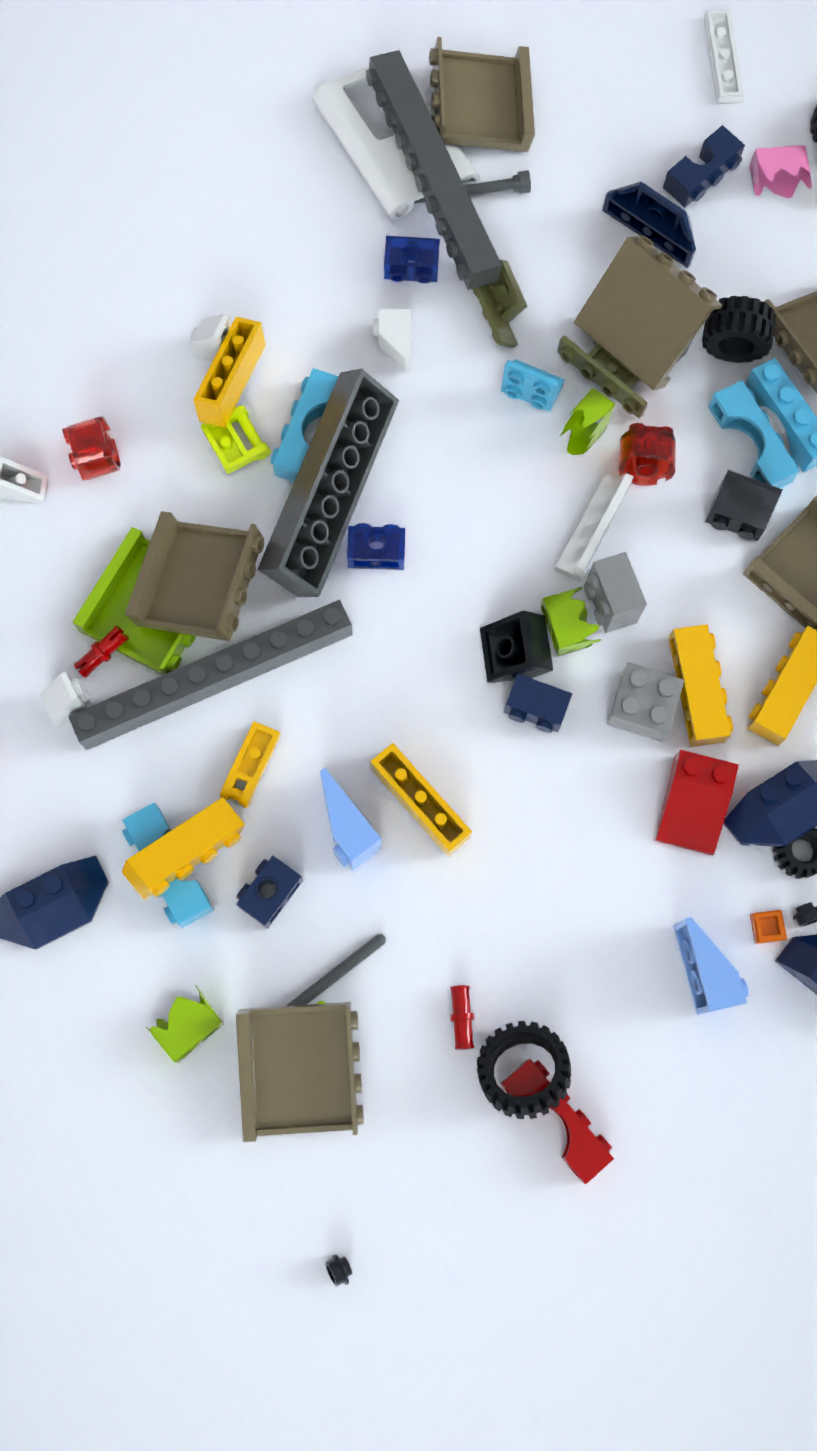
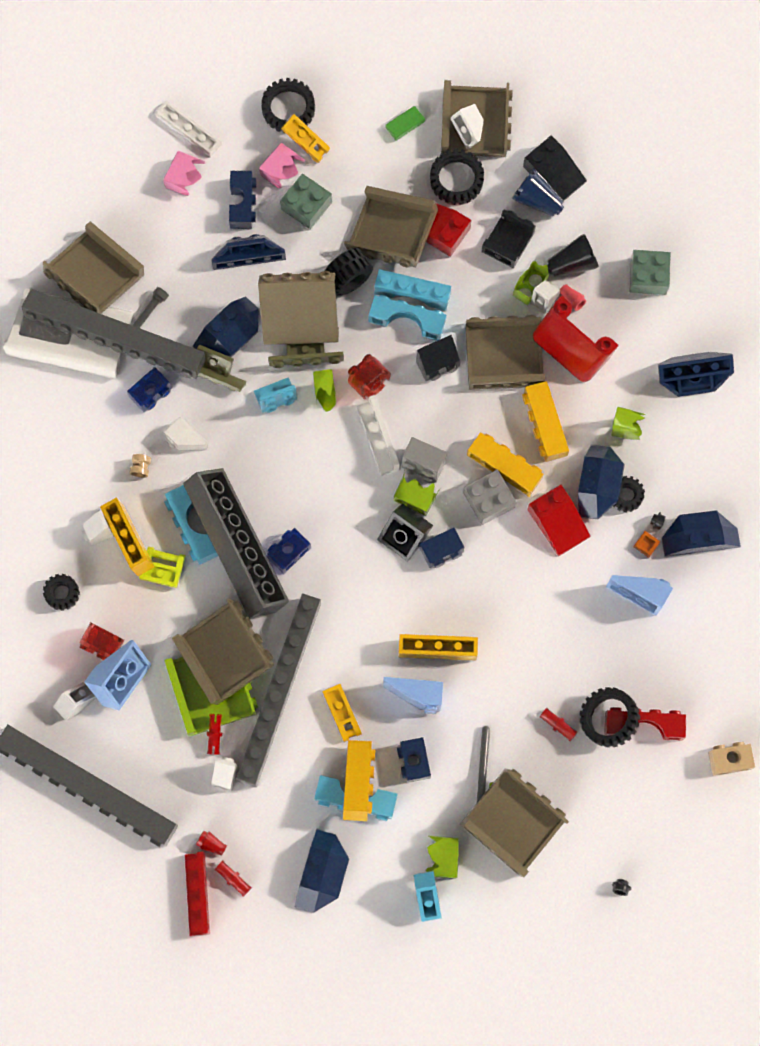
camera: 45 degrees left, 0 degrees up
none -> black tyre [43,574,80,611]
none -> light blue slope [85,640,151,711]
none -> tan wheel [129,454,151,478]
none -> bright pink piece [163,151,206,196]
none -> dark blue wedge [193,296,259,357]
none -> sand green brick [280,173,332,230]
none -> medium azure brick [414,871,442,922]
none -> tan brick [708,742,755,776]

